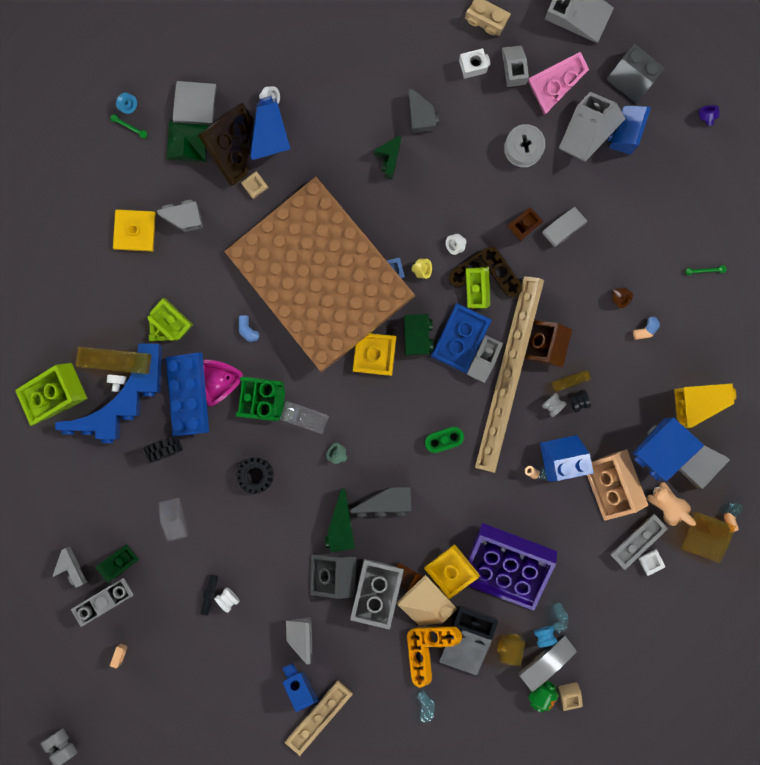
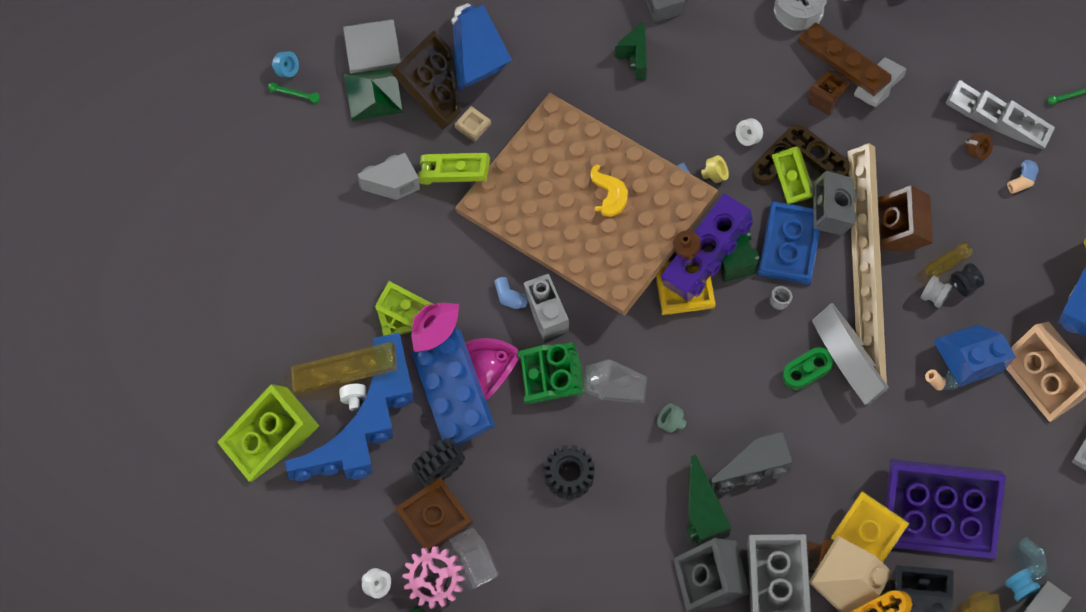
camera: 10 degrees left, 20 degrees down
yellow plate [113,210,156,252] -> none
light grey slope [467,335,503,383] -> none
none -> white tile [362,568,391,599]
none -> reddish brown plate [395,478,473,553]
none -> bright pink gear [403,546,465,608]
none -> dark pink hat [412,303,459,352]
none -> lime plate [417,153,490,185]
none -> light grey slope [524,274,569,341]
none -> yellow piece [590,164,628,217]
none -> dark purple brick [661,193,753,303]
none -> reddish brown tile [673,230,701,259]
none -> light grey hinge [770,286,793,310]
none -> reddish brown plate [798,22,892,96]
none -> light grey slope [812,303,889,405]
none -> dark grey brick [813,171,857,236]
none -> light grey slope [945,80,1055,150]

